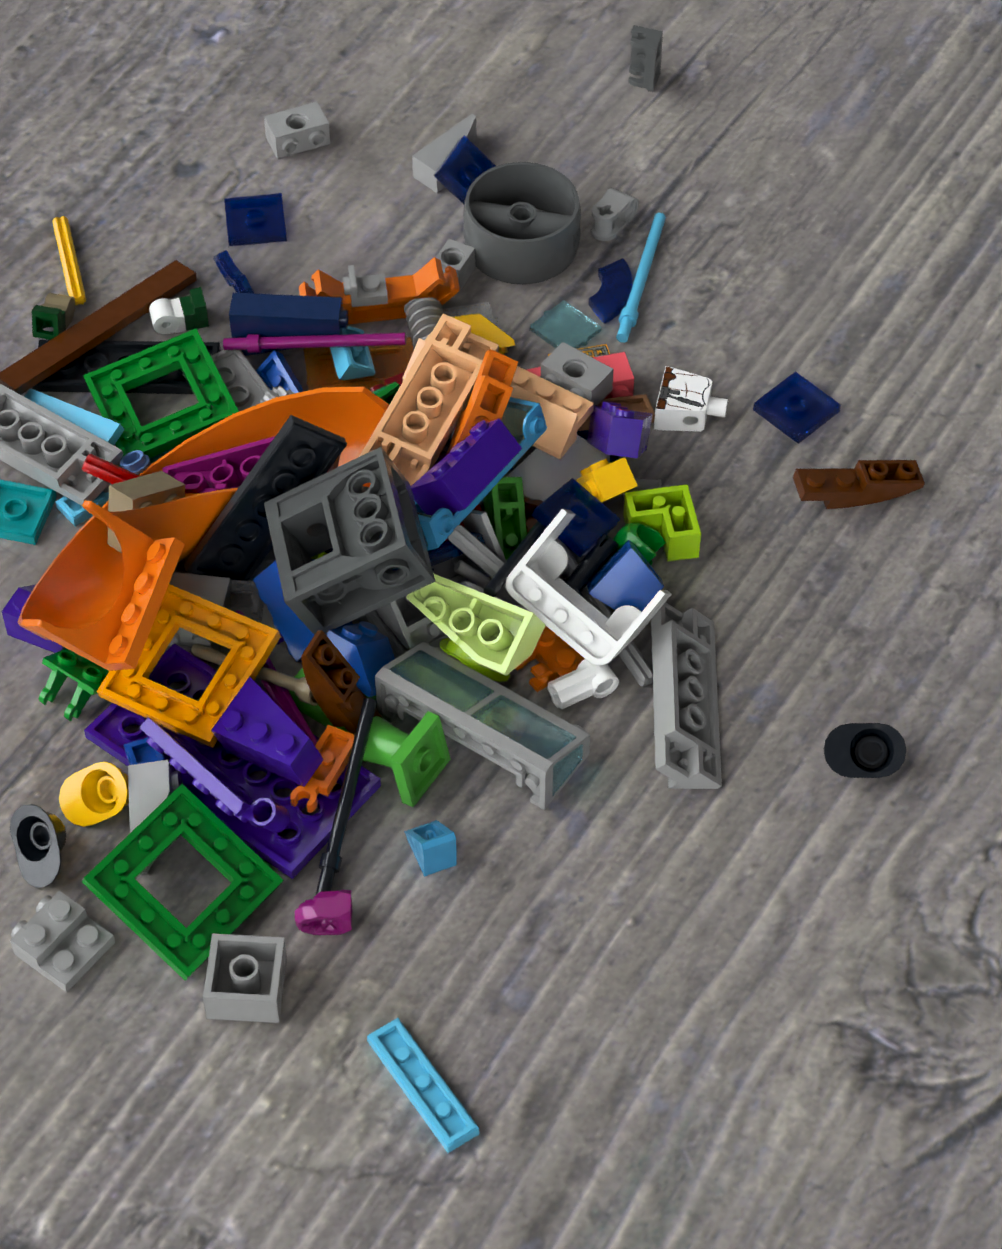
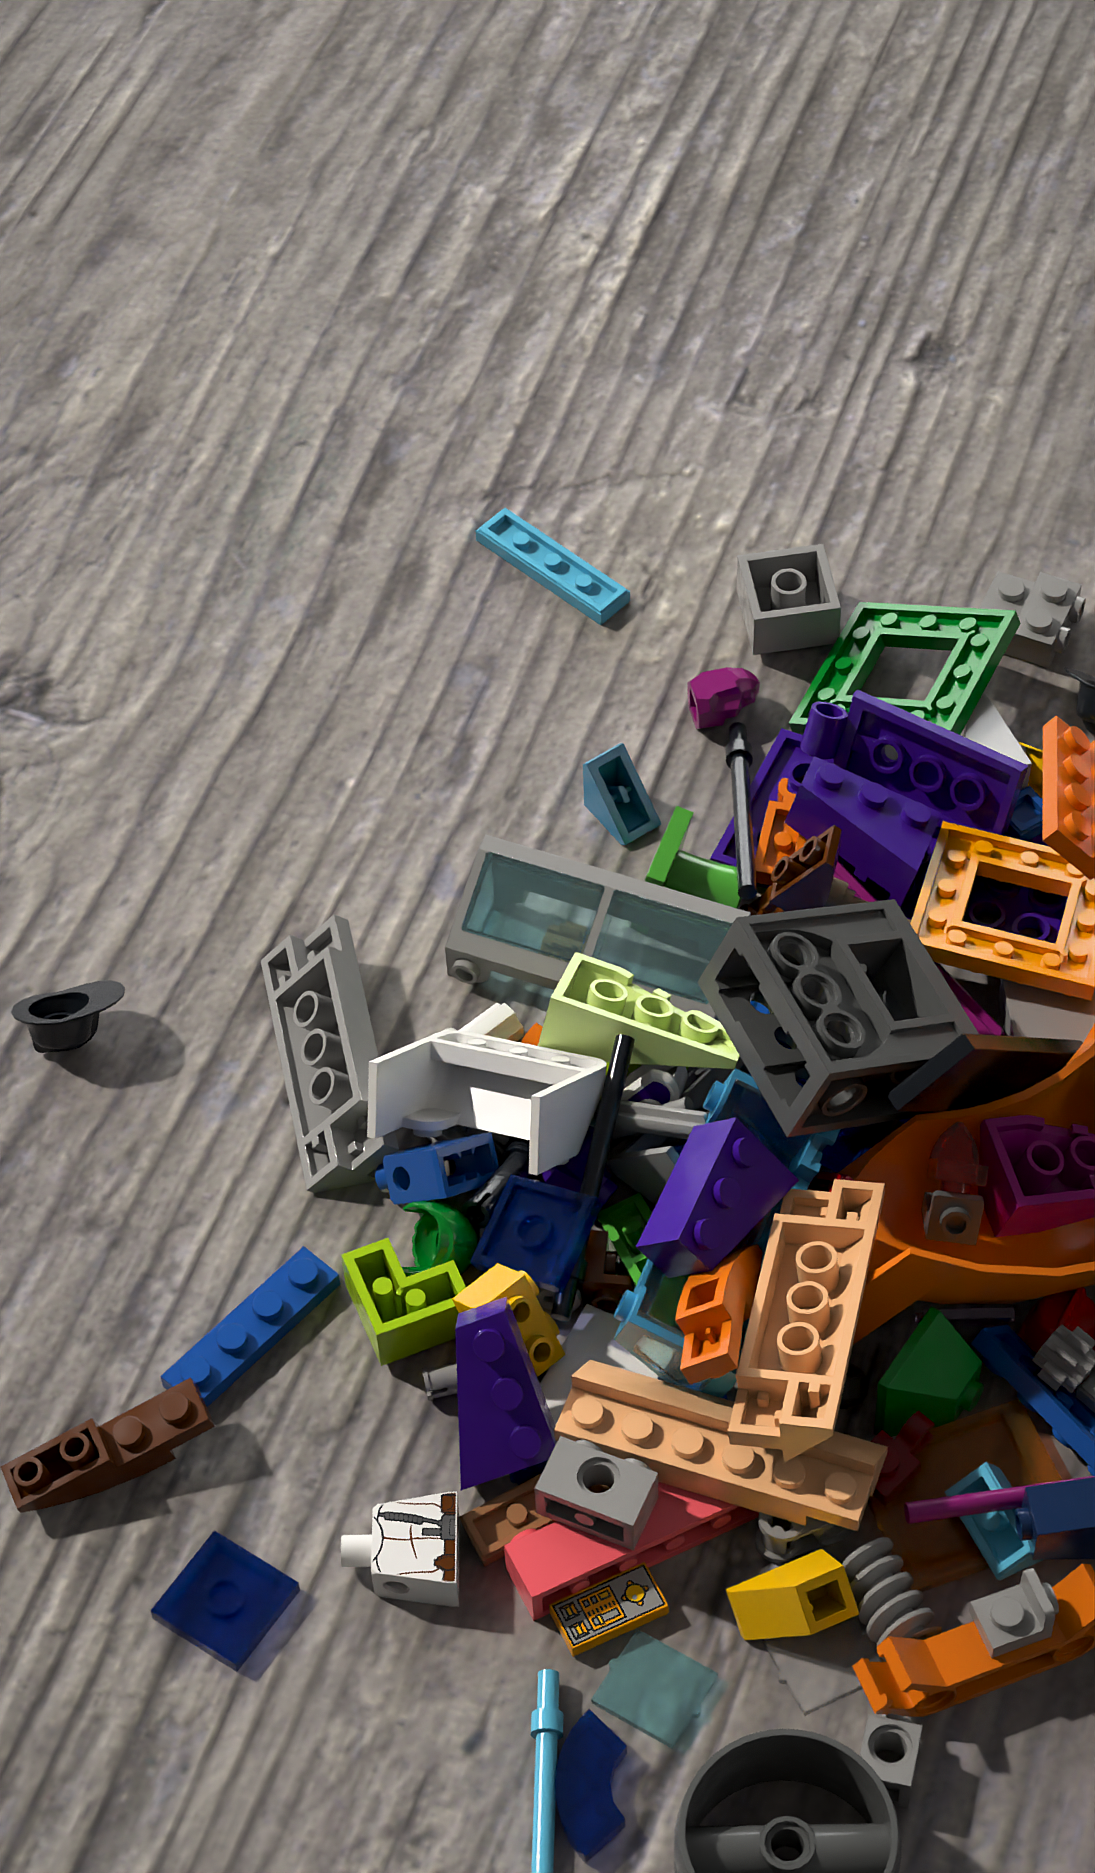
camera: 170 degrees right, 0 degrees up
none -> blue plate [160,1246,341,1407]

